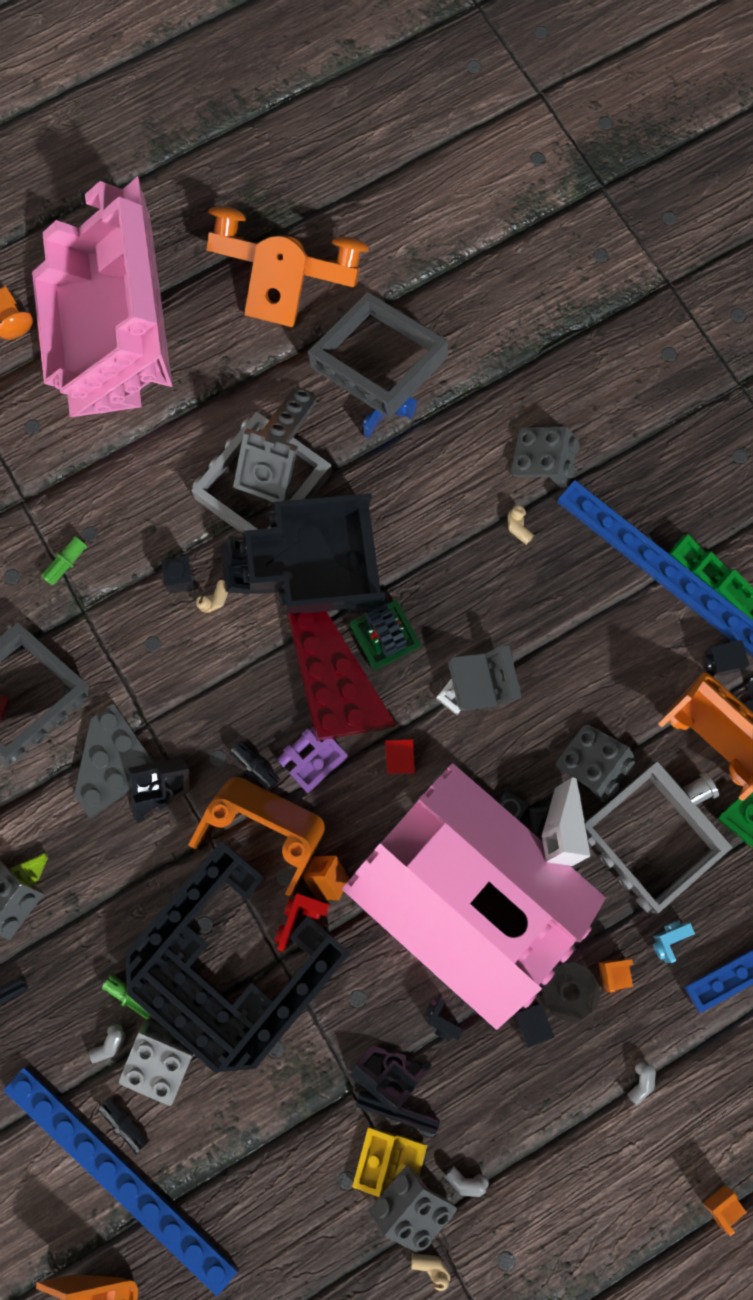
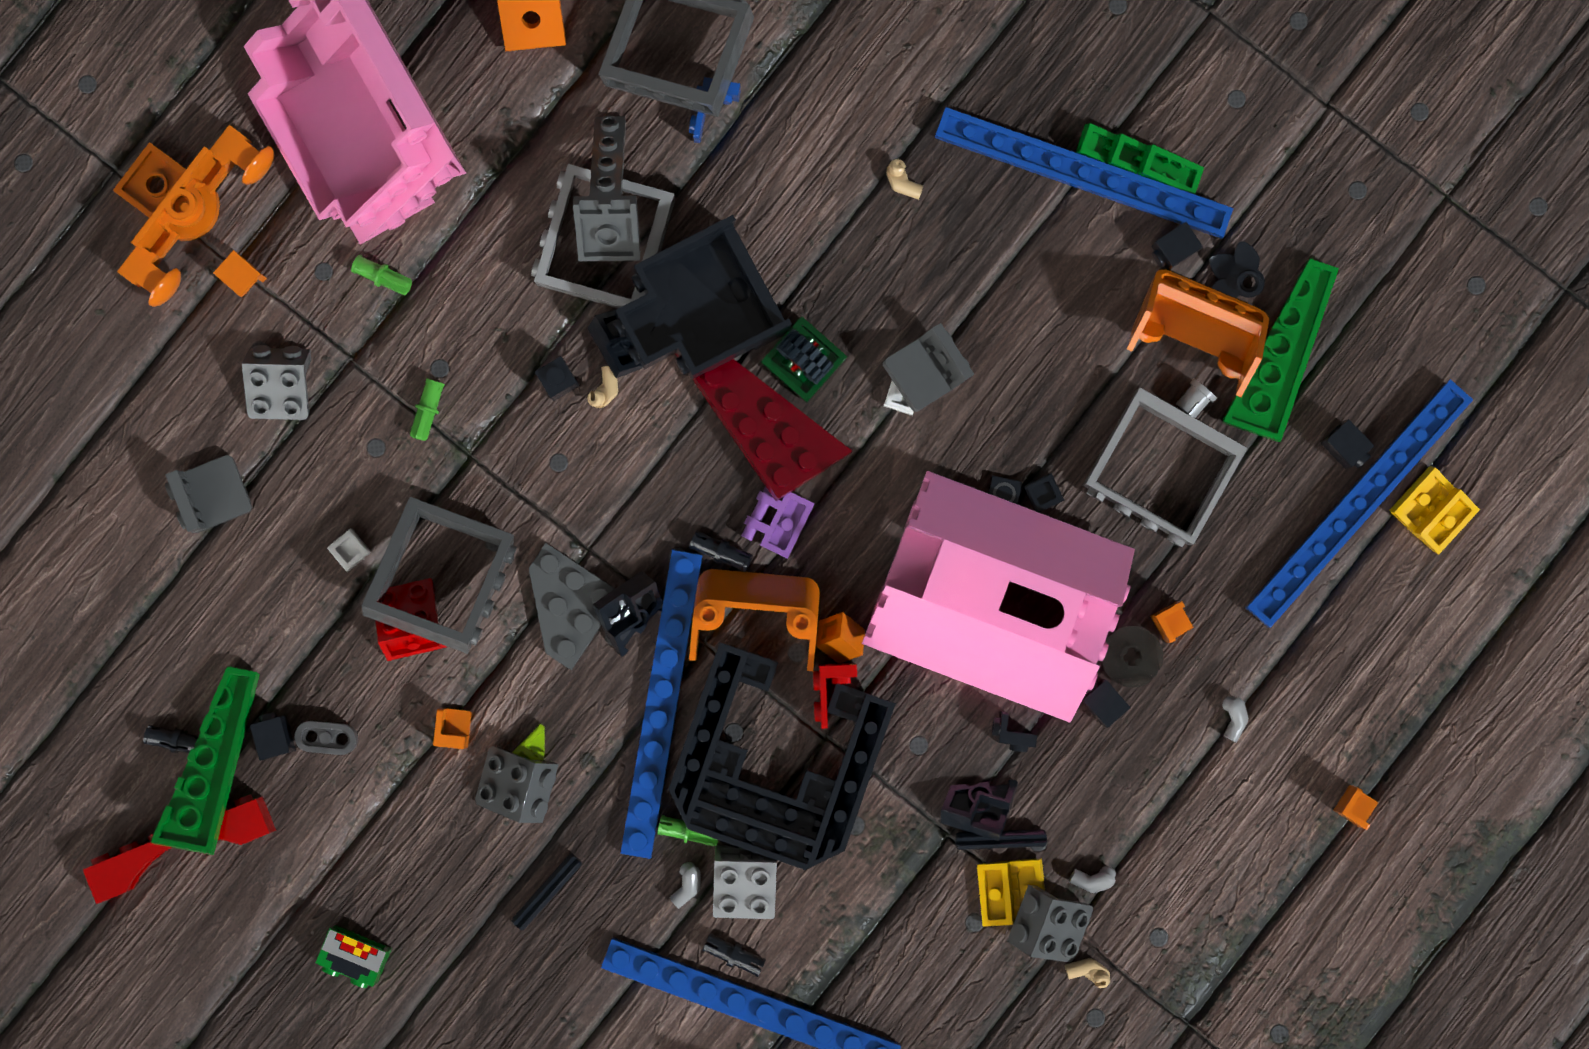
camera: 20 degrees left, 10 degrees up
red panel [385,739,415,776] -> none
dark grey bracket [511,427,579,488] -> none
white slope [542,777,590,866] -> none
dark grey bracket [556,725,637,804] -> none
medium azure bracket [653,920,695,963] -> none
none -> bright green axle [351,254,412,295]
none -> blue plate [620,550,703,859]

